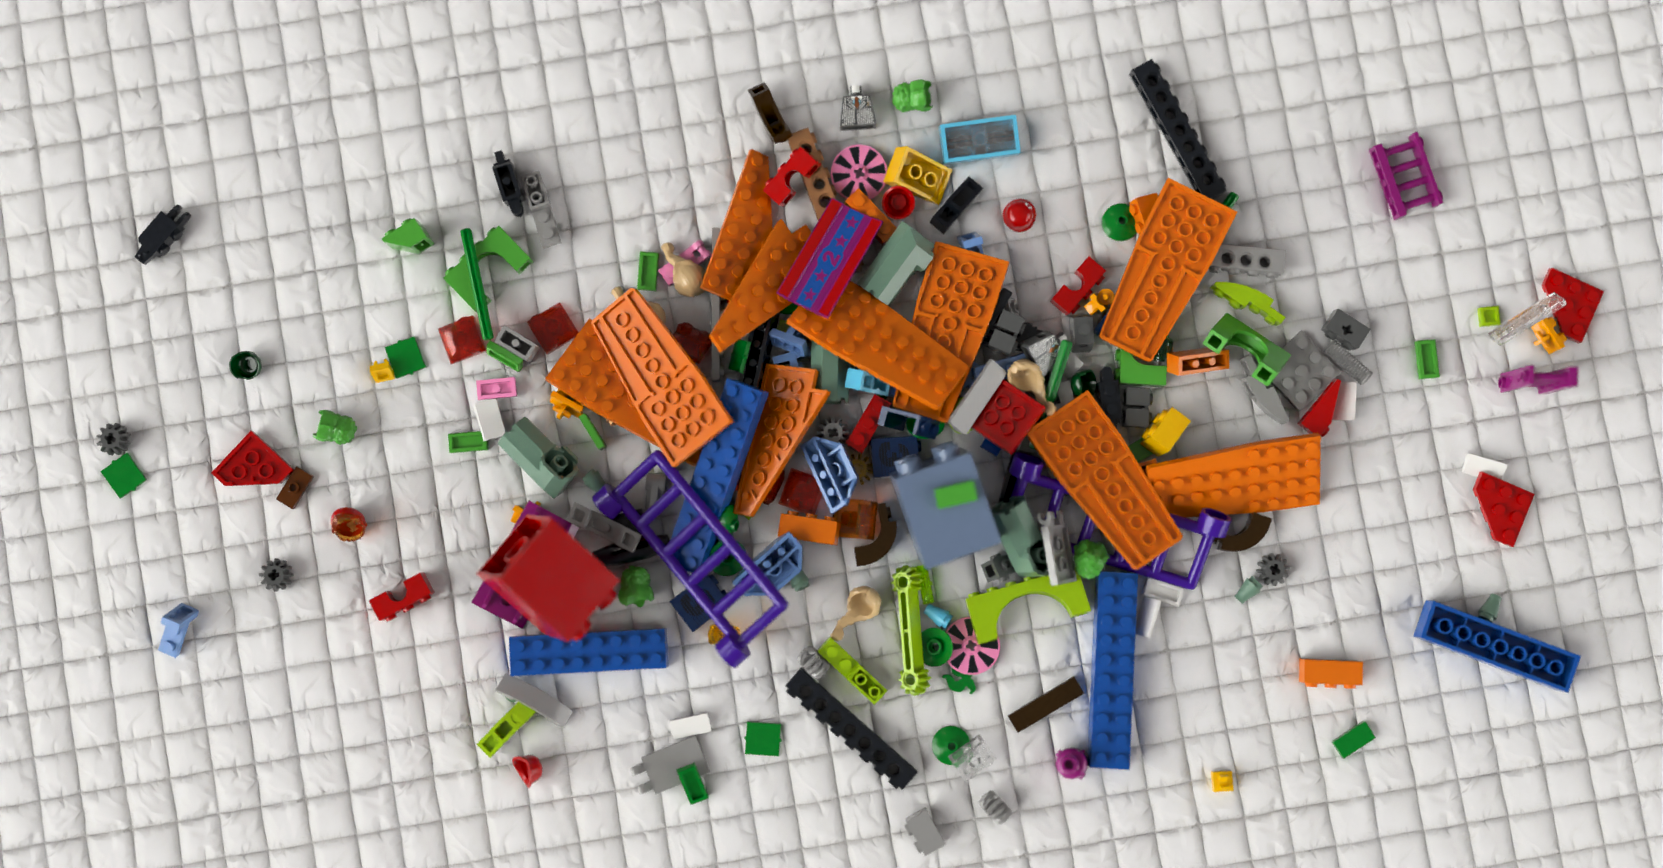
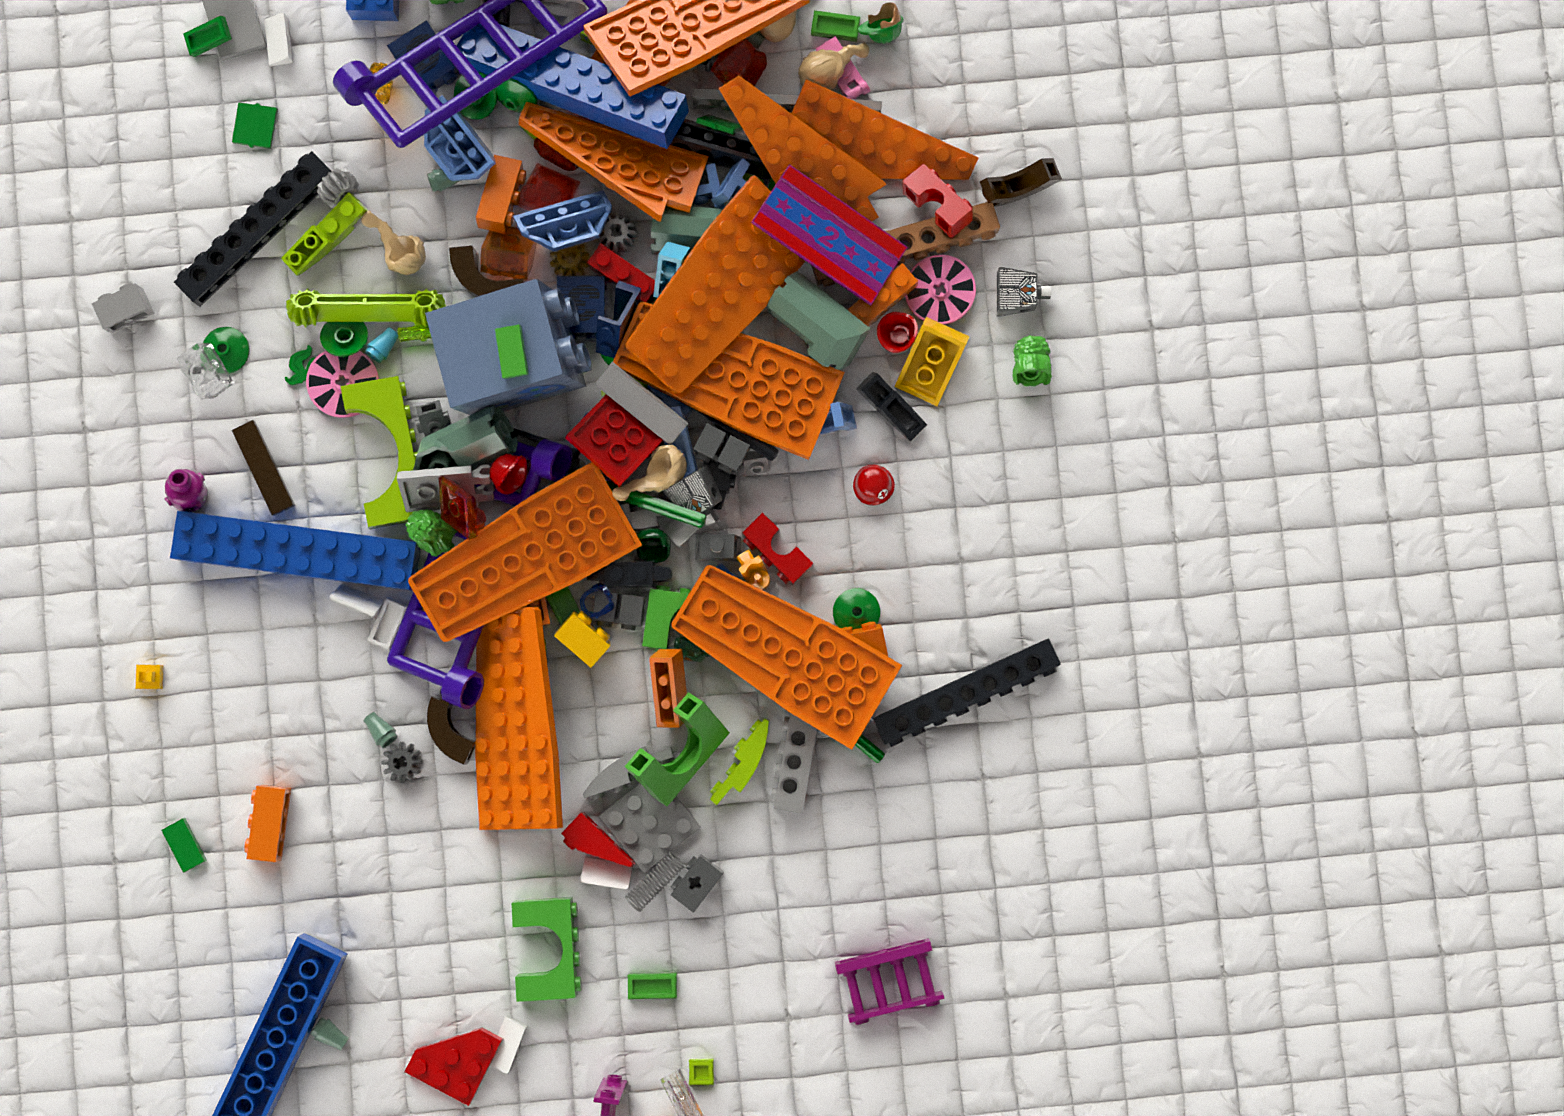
camera: 95 degrees right, 0 degrees up
clear brick [939,115,1021,165] -> none
light grey gear [979,791,1012,825] -> none
none -> clear red slope [438,476,486,540]
none -> red helmet [489,454,527,494]
none -> bright green arch [511,897,582,1002]
none -> clear blue piece [580,583,615,618]
none -> piece [858,2,904,44]

